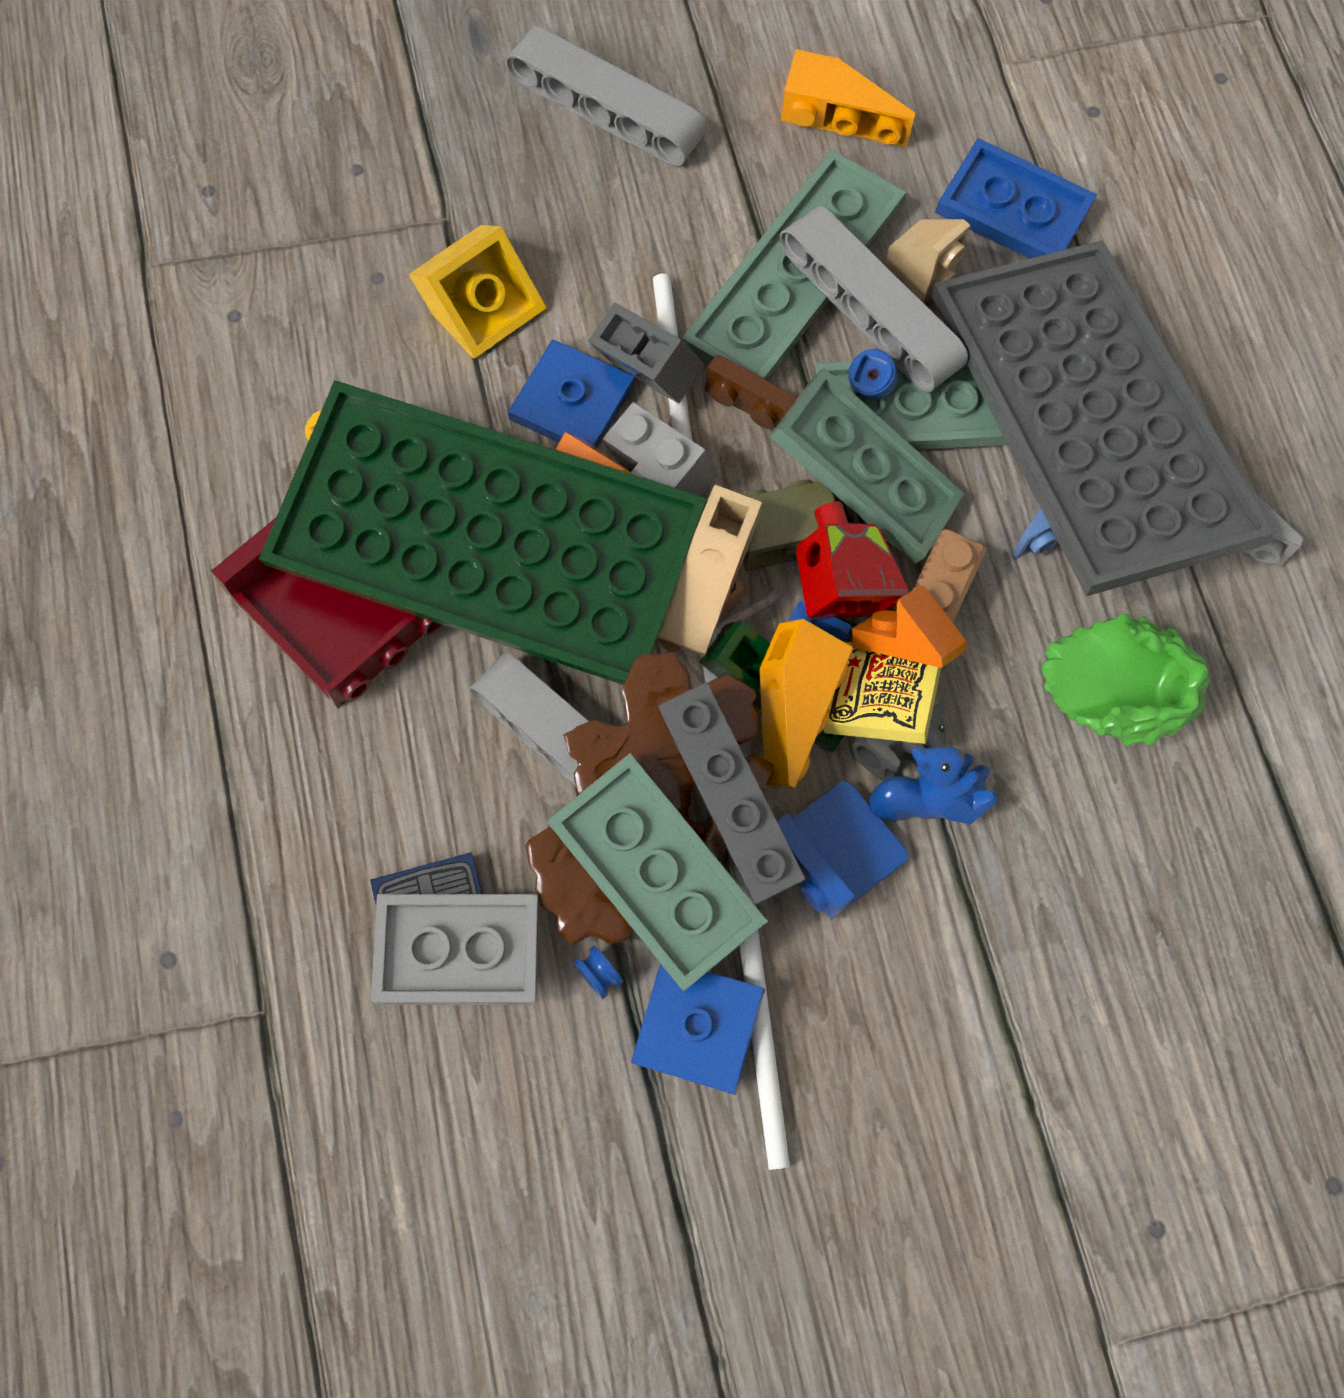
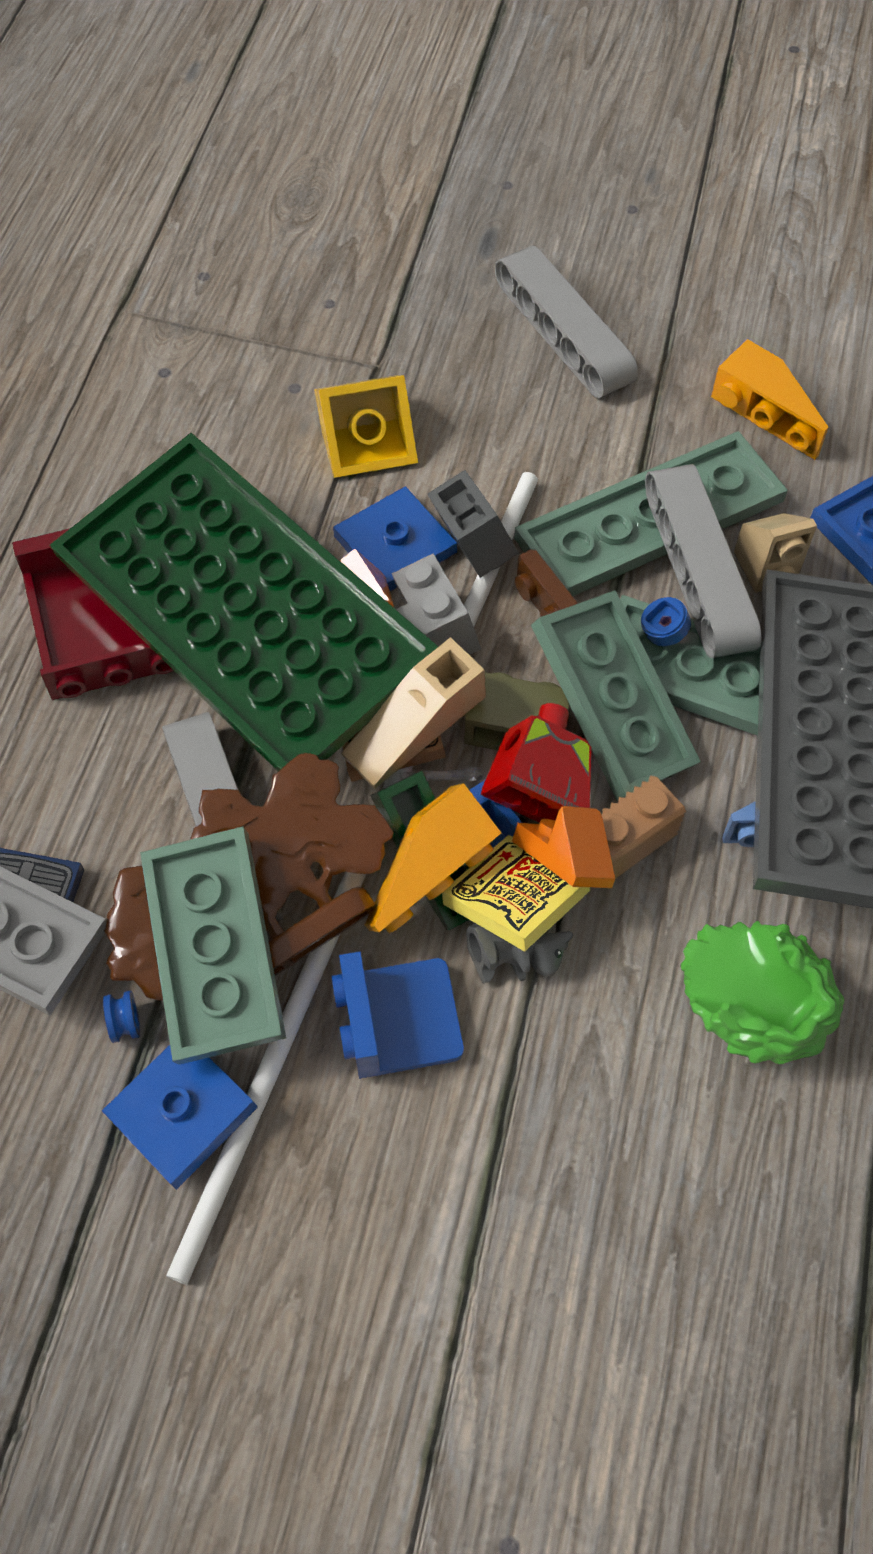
camera: 30 degrees right, 10 degrees down
dark grey brick [658,682,806,905] -> none
blue animal [869,747,998,825] -> none

